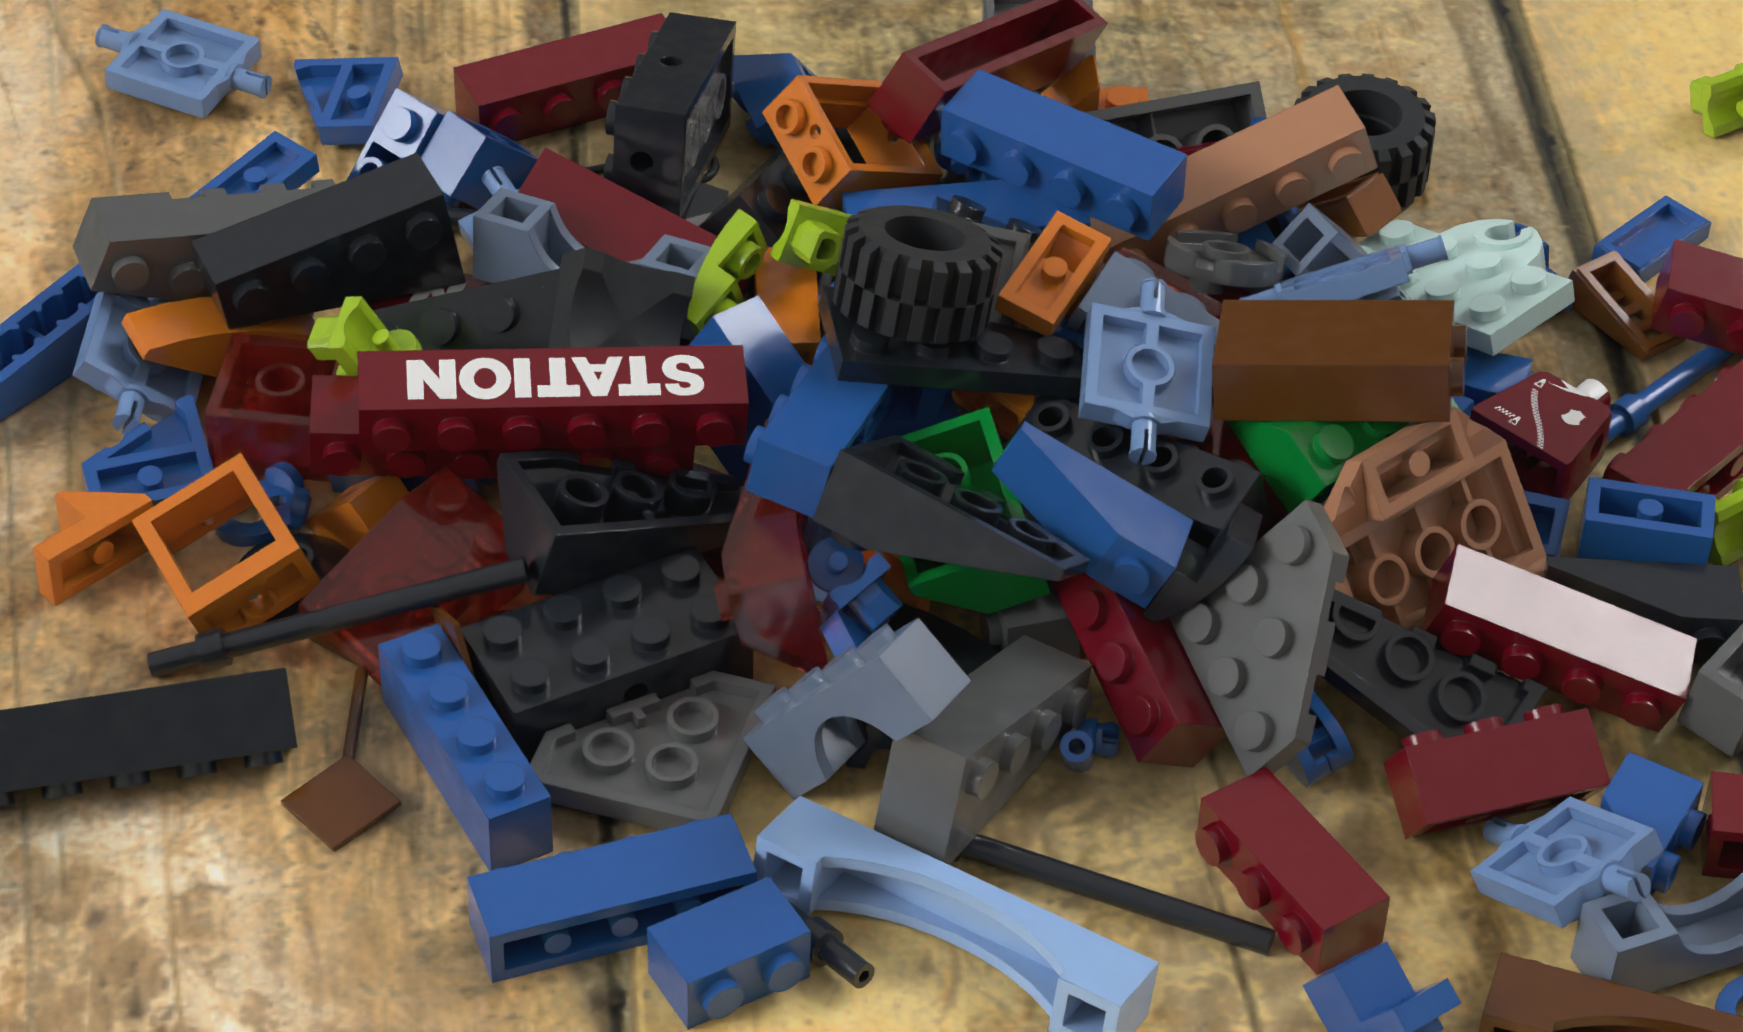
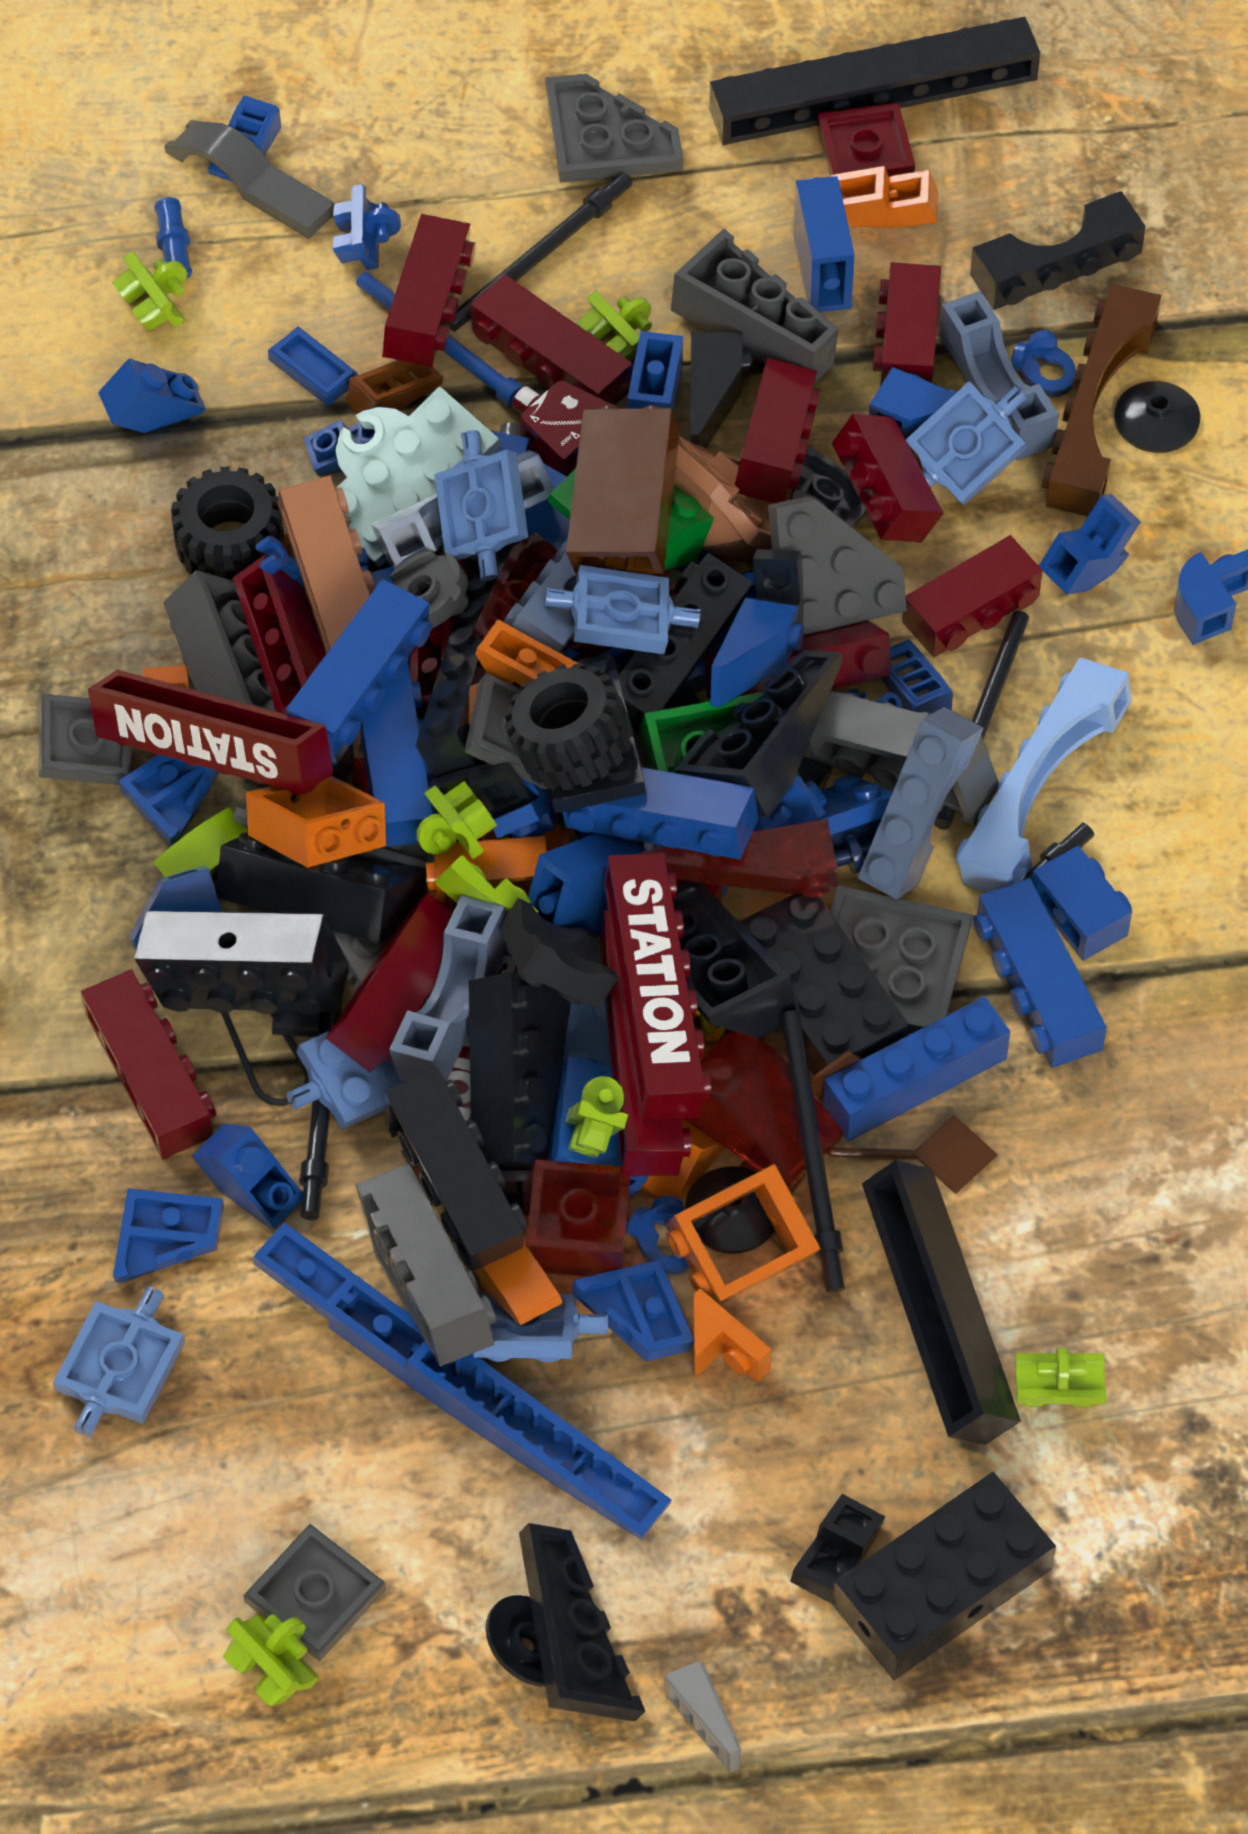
camera: 90 degrees left, 15 degrees up
blue slope [420,110,539,209] -> none
none -> blue slope [98,358,206,433]
none -> blue slope [882,639,953,714]

